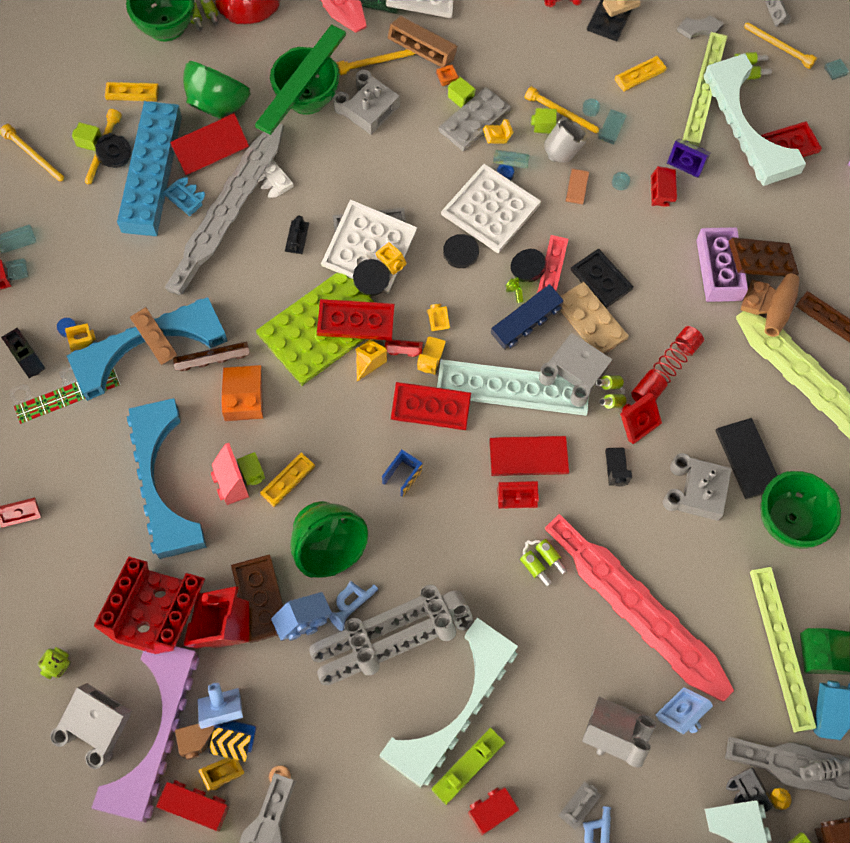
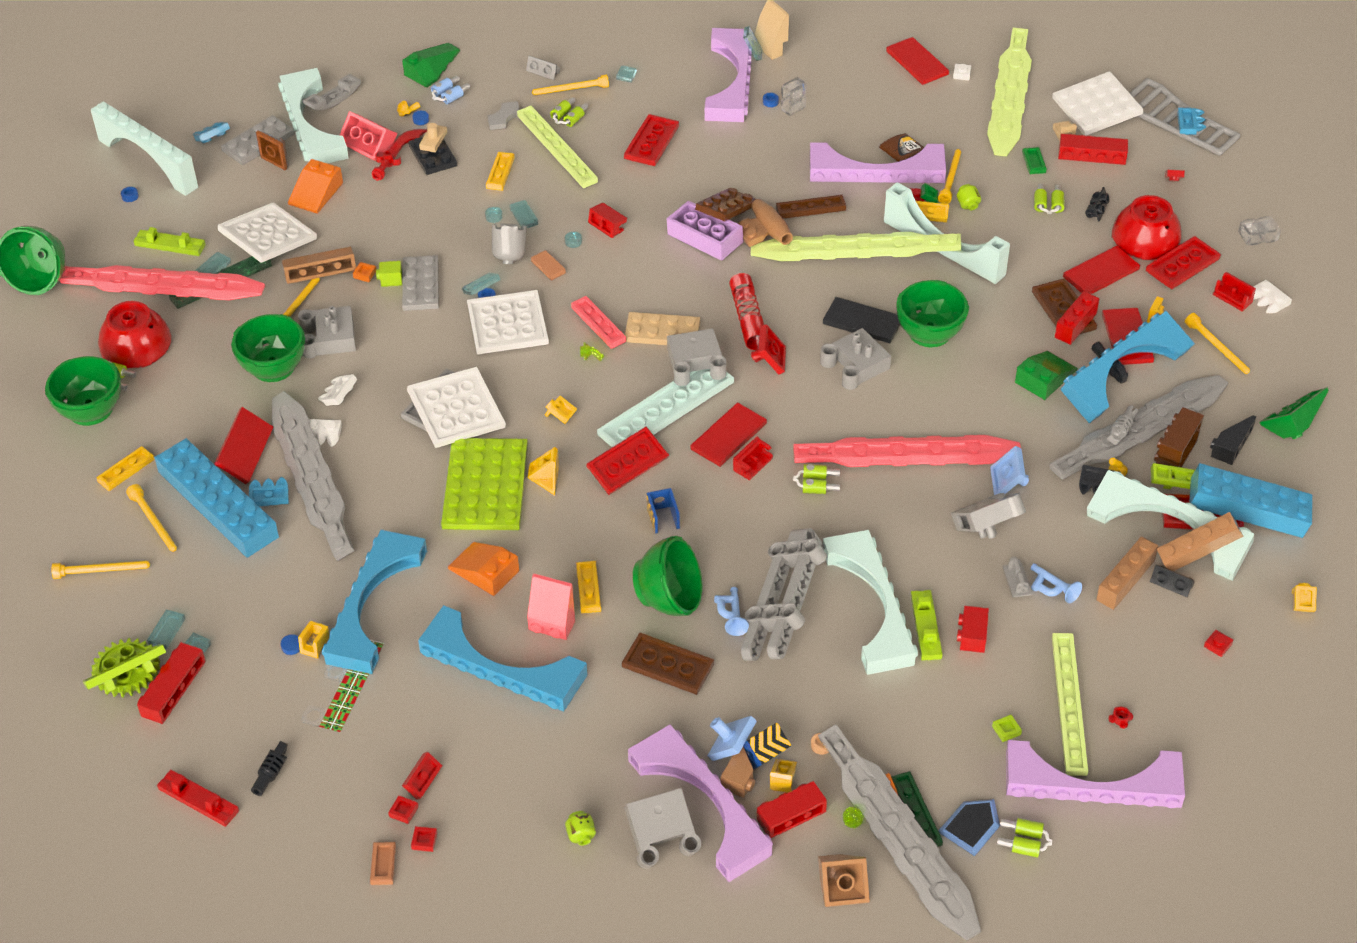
camera: 45 degrees left, 20 degrees down
black slope [1,328,46,378] -> none
lime brick [72,122,102,151] -> none
red slope [94,556,205,654] -> none
black tile [95,133,131,168] -> none
medium nougat plate [130,307,178,365] -> none
reddish brown plate [173,341,250,371] -> none
green piece [183,60,251,119] -> none
red piece [184,586,249,648] -> none
green tile [255,24,346,135] -> none
medium blue brick [271,592,332,641] -> none
black hinge [285,216,309,254] -> none
red plate [317,299,395,341] -> none
black tile [353,259,390,296] -> none
yellow bracket [375,242,407,275] -> none
red plate [384,339,423,357] -> none
yellow bracket [417,336,446,375] -> none
black tile [443,234,479,268] -> none
yellow bracket [483,119,513,144] -> none
dark blue brick [491,284,564,350] -> none
black tile [510,248,547,282] -> none
yellow piece [524,86,599,133] -> none
lime brick [531,108,557,134] -> none
black tile [570,248,634,308] -> none
lime piece [596,375,627,409] -> none
black bracket [605,447,632,487] -> none
dark purple slope [667,138,711,178] -> none
light aqua arch [704,54,806,186] -> none
yellowish green plate [750,567,816,733] -> none
none -> white plate [318,374,357,406]

